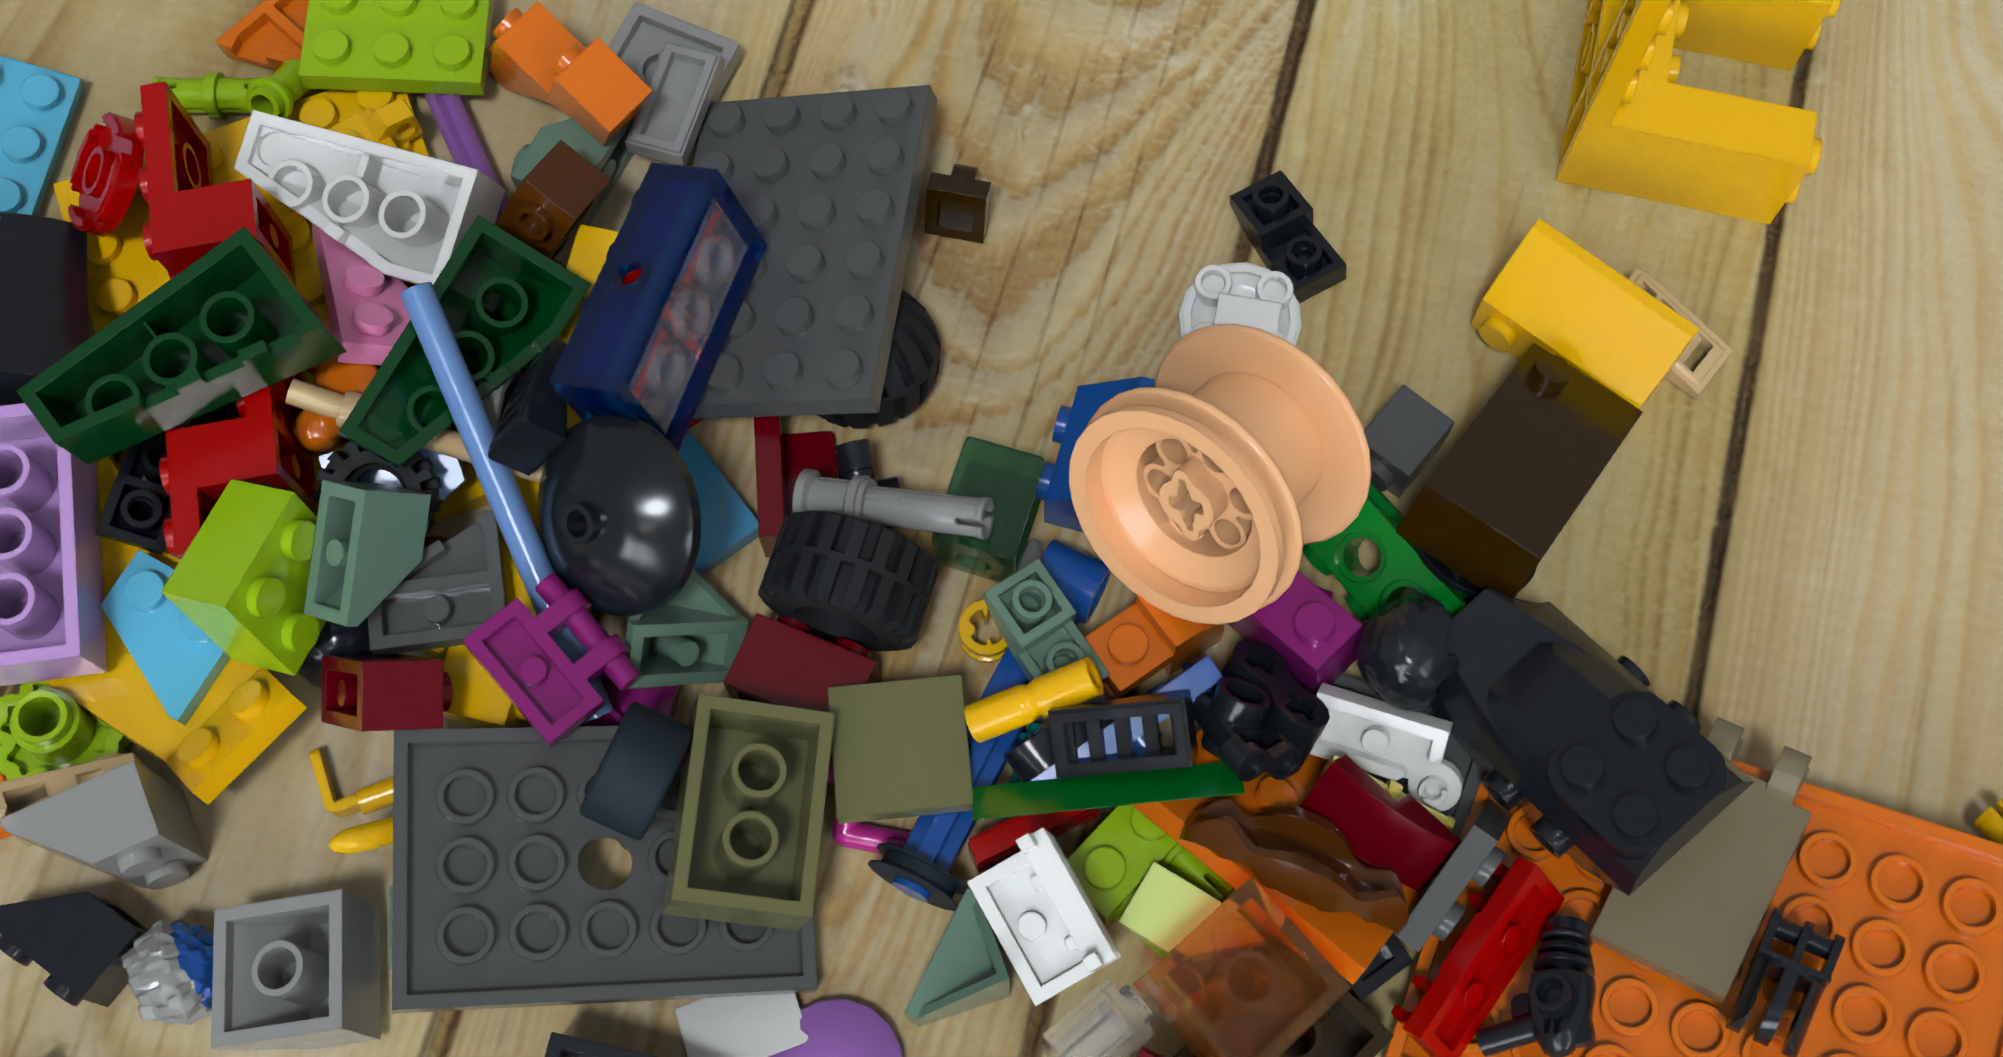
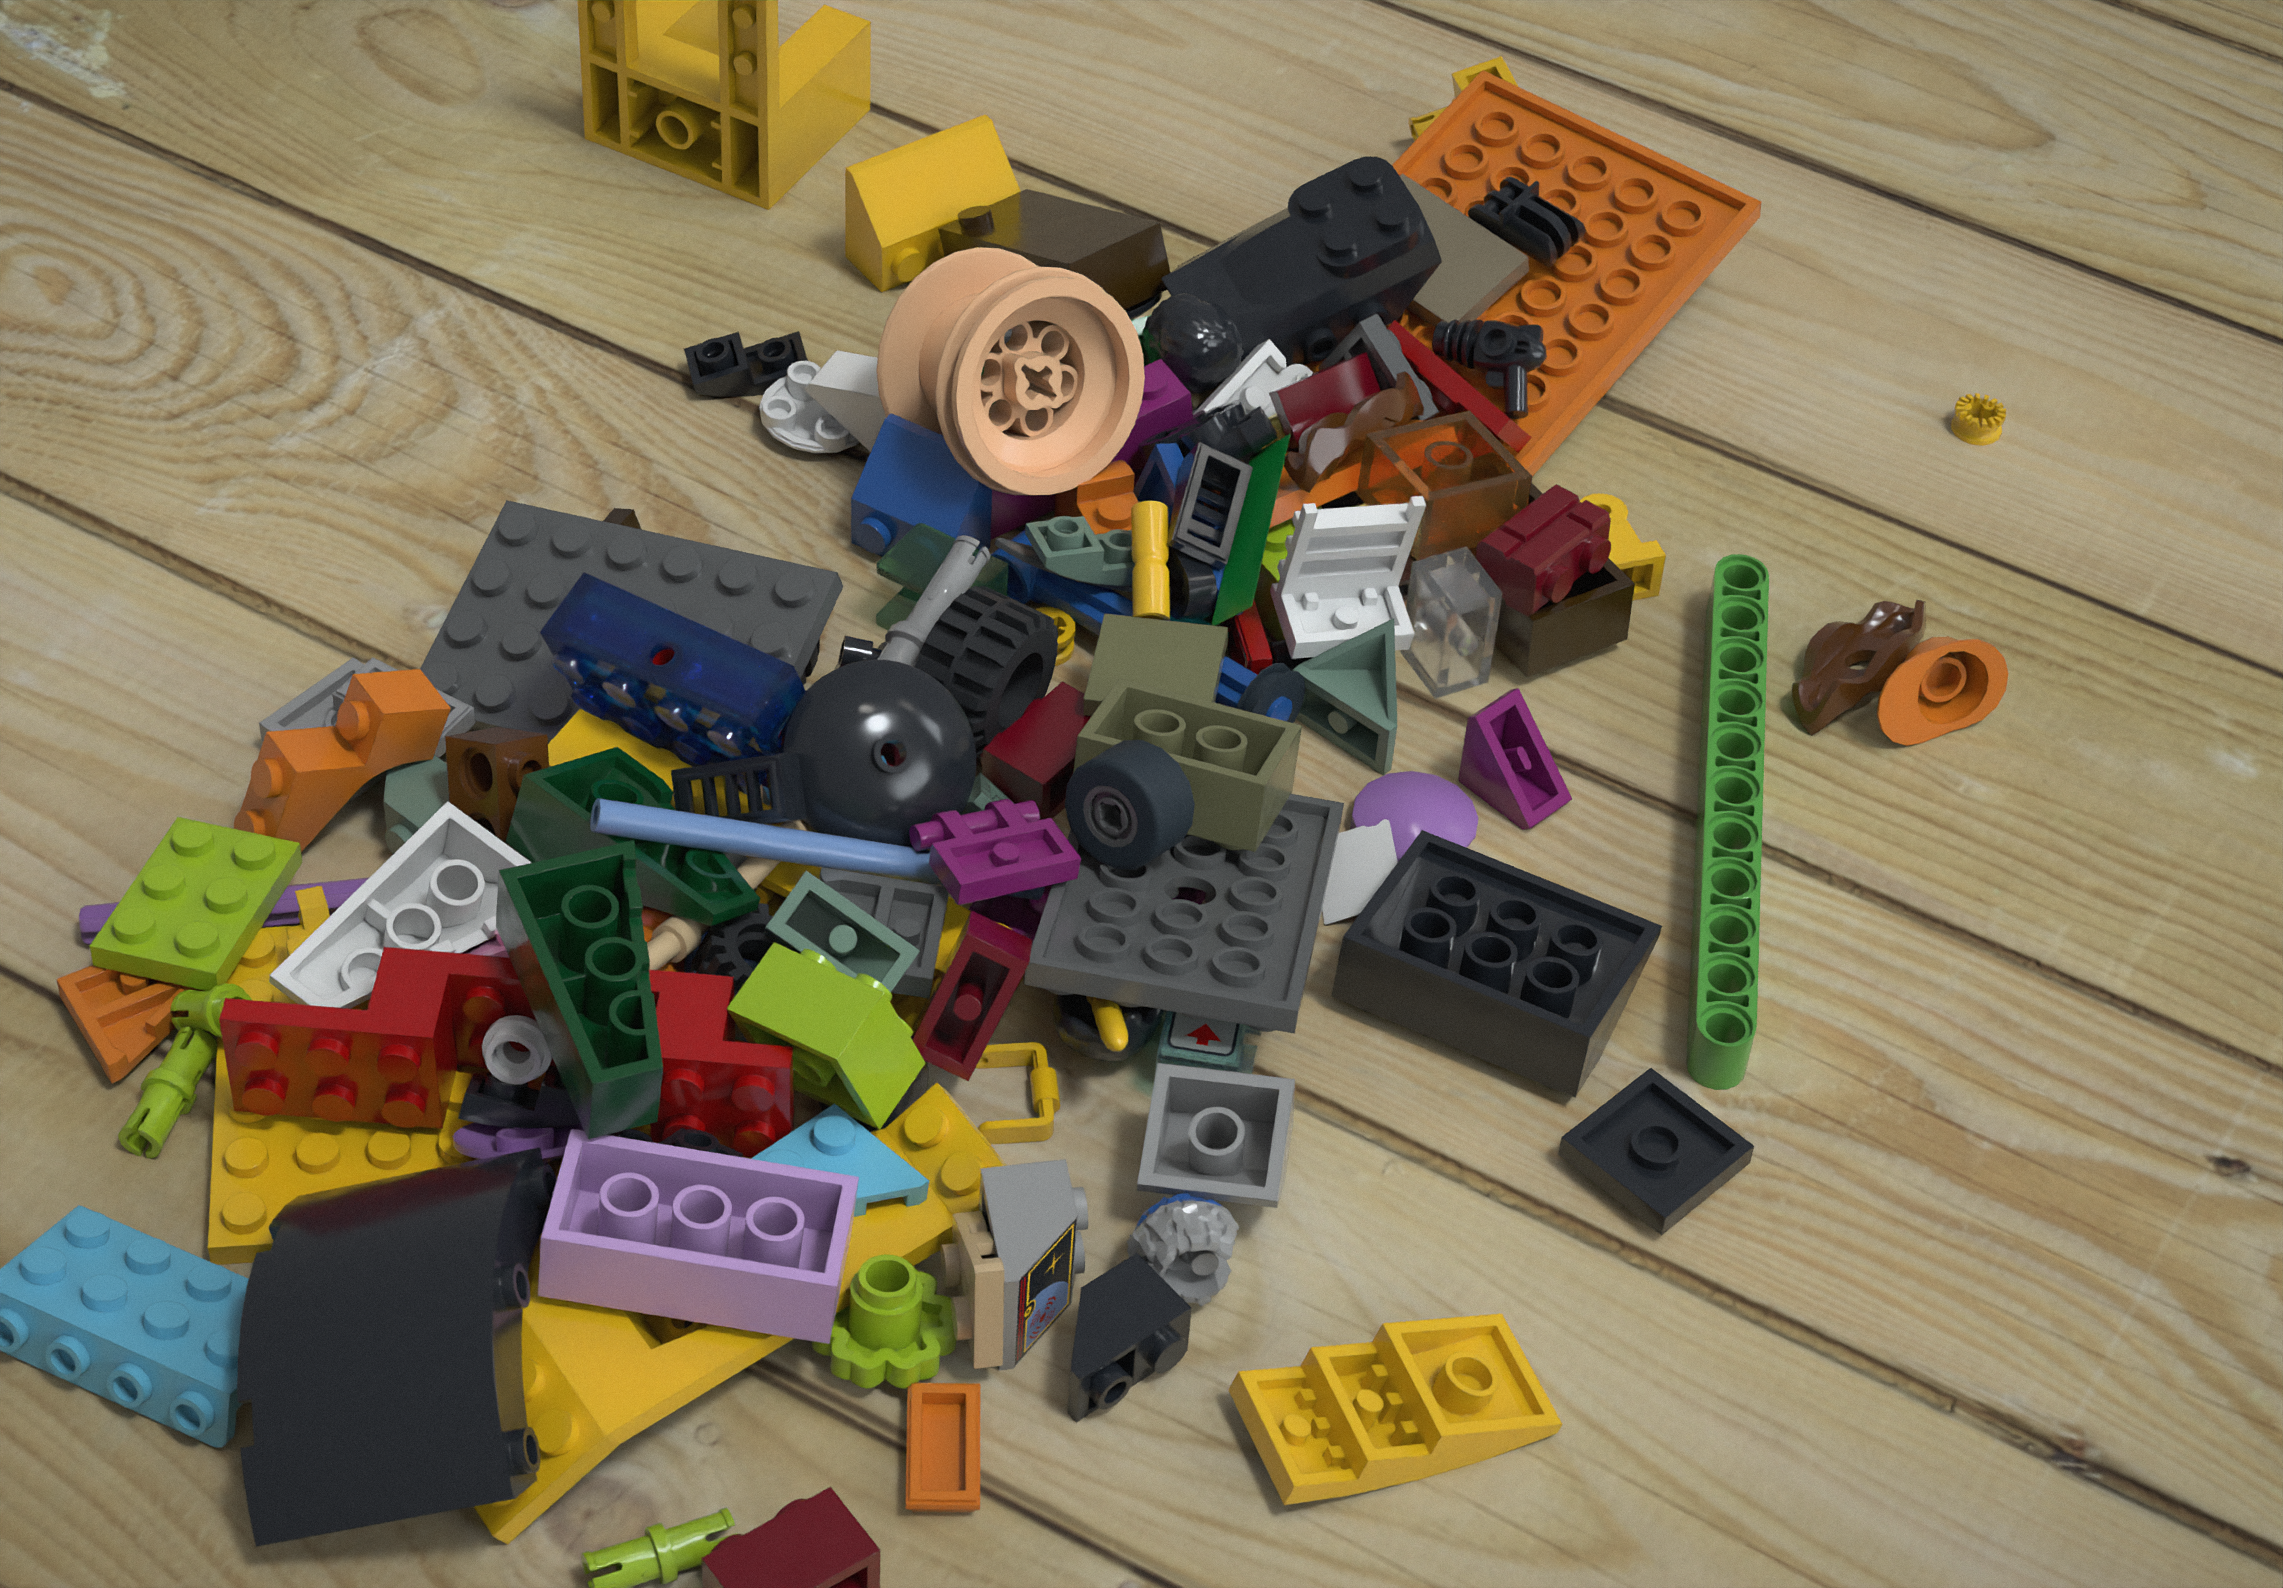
camera: 80 degrees left, 25 degrees down
red tile [68,112,144,237] -> none

